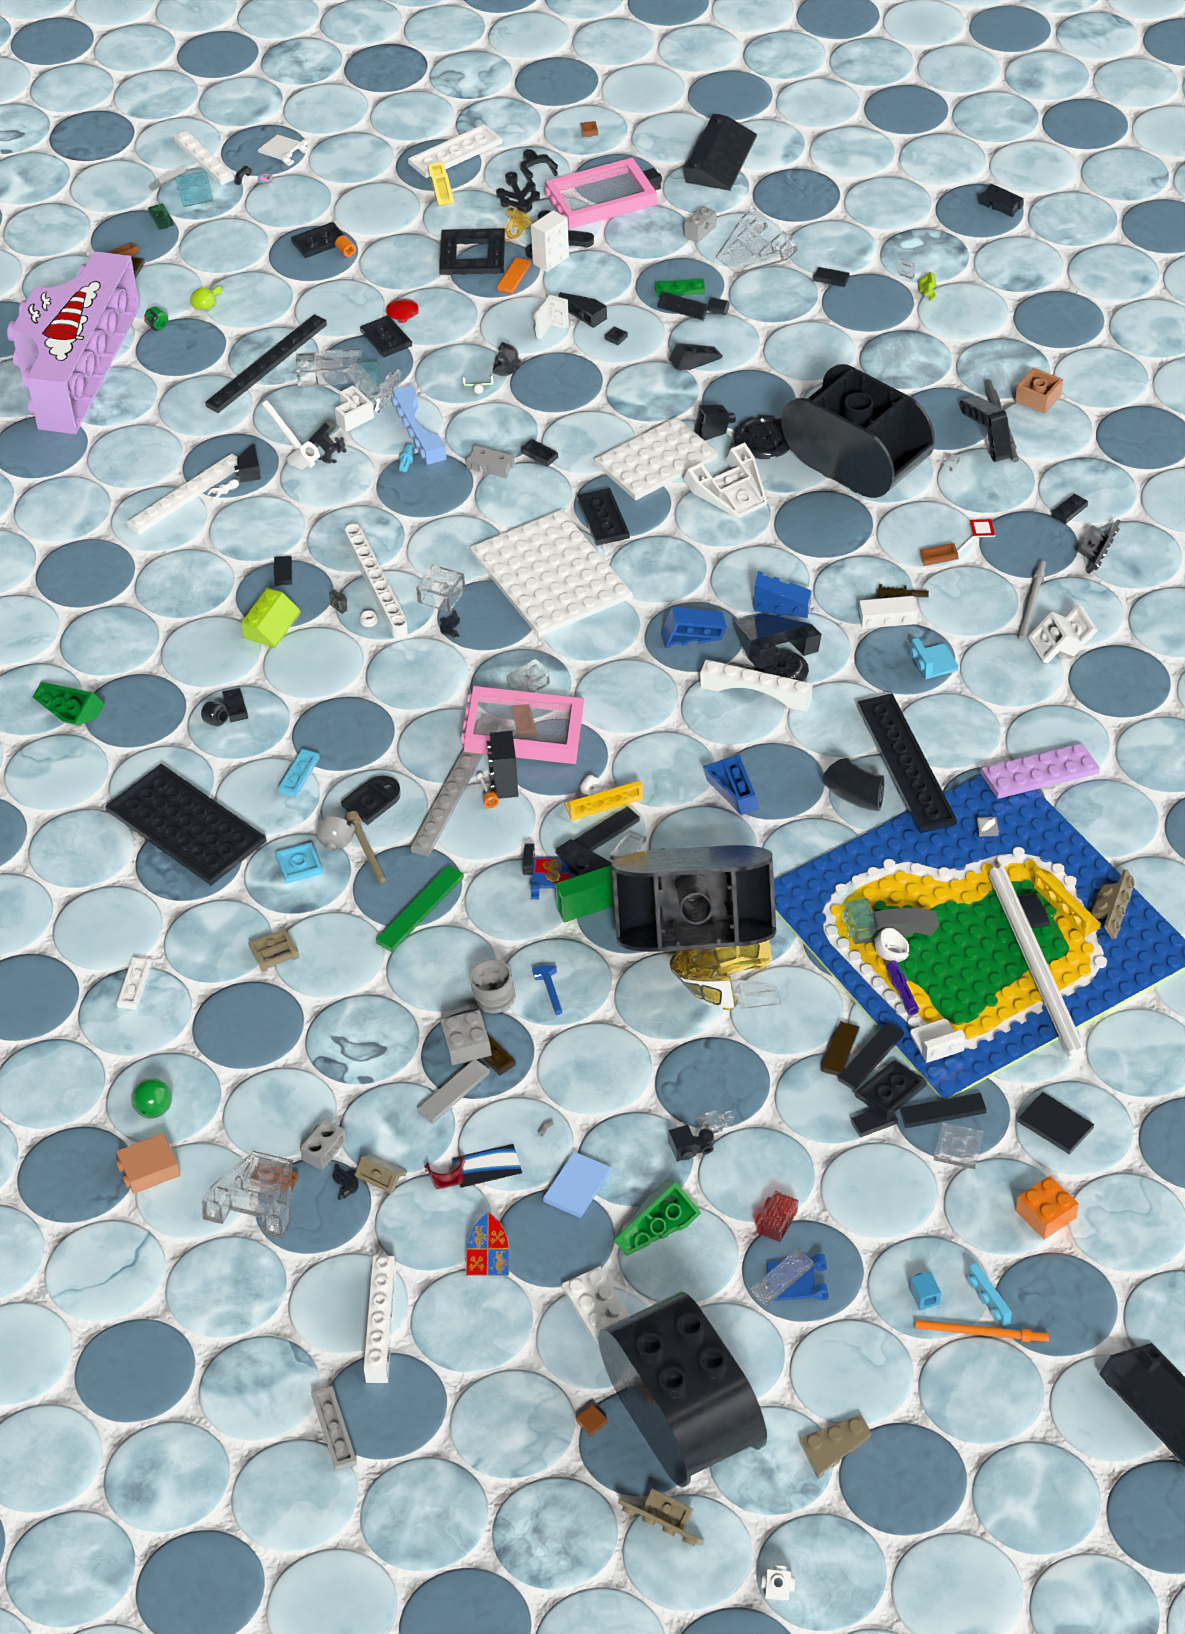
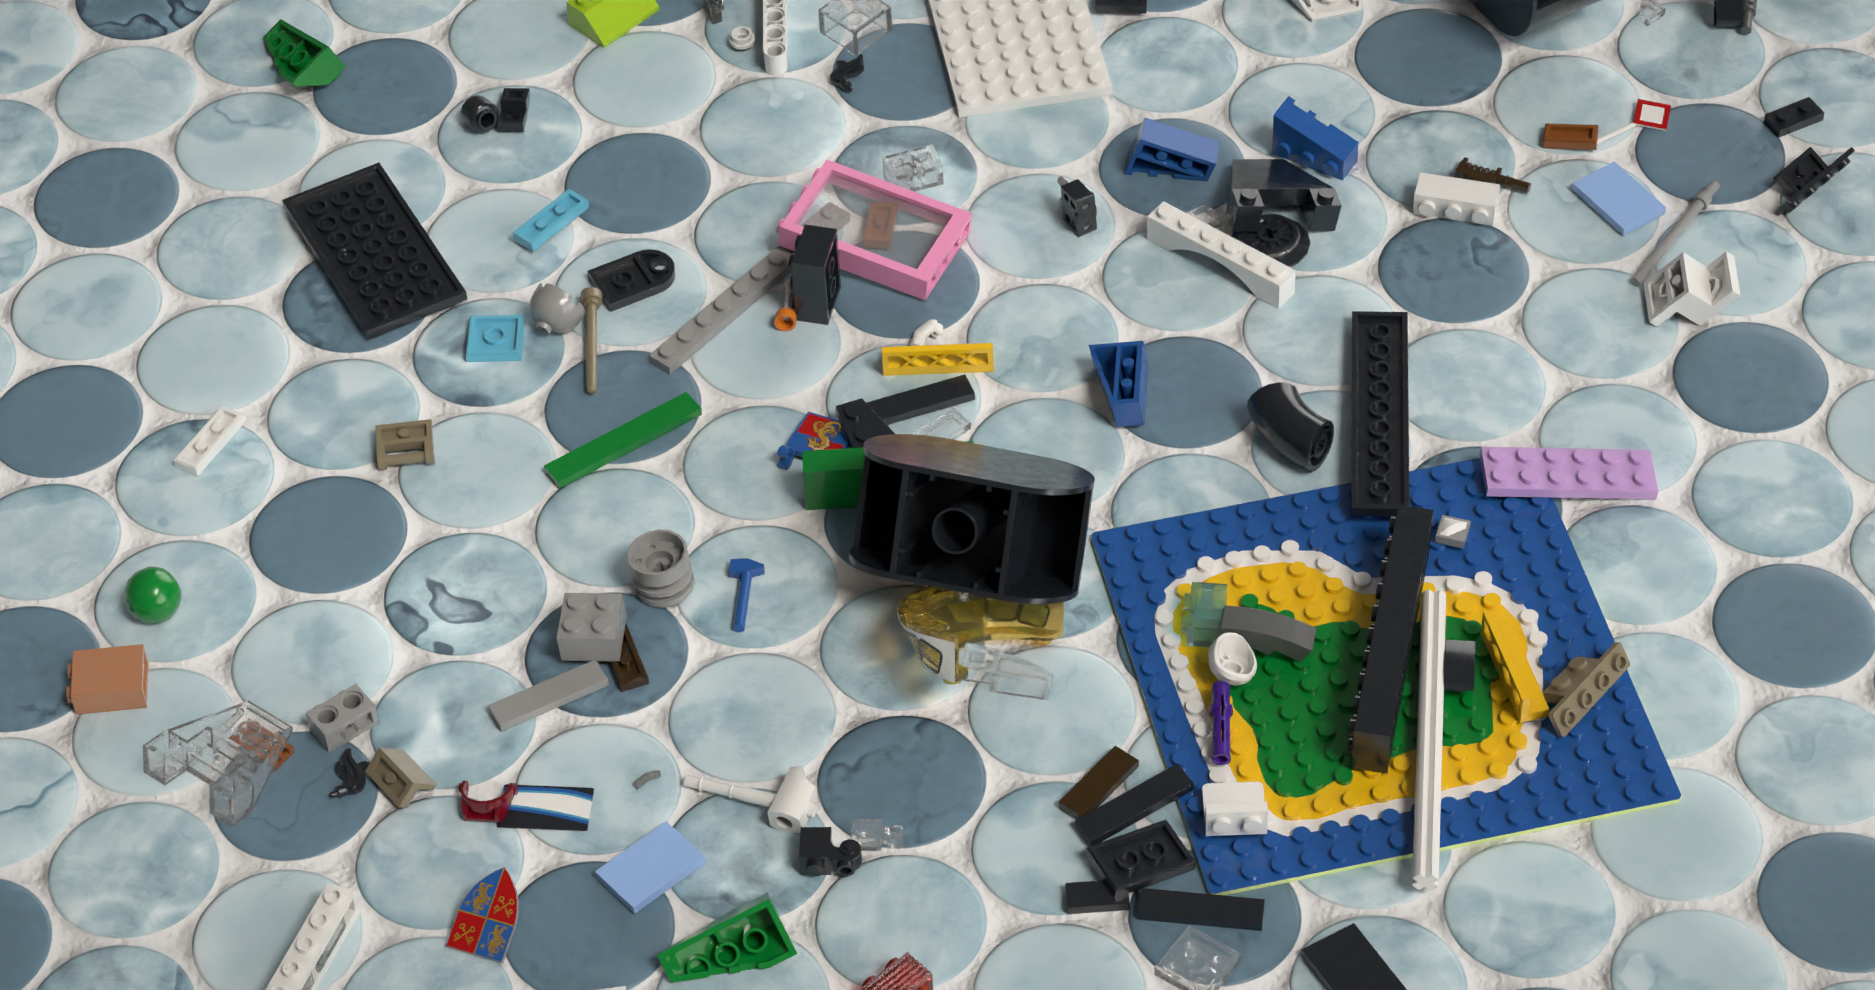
camera: 20 degrees right, 0 degrees up
black beam [523,843,535,875] -> none
medium azure bracket [910,638,958,680] -> none
none -> white piece [684,766,818,834]
none -> black piece [1057,176,1097,237]
none -> clear tile [1187,203,1222,228]
none -> black brick [1347,505,1434,774]
none -> light blue tile [1572,161,1666,236]

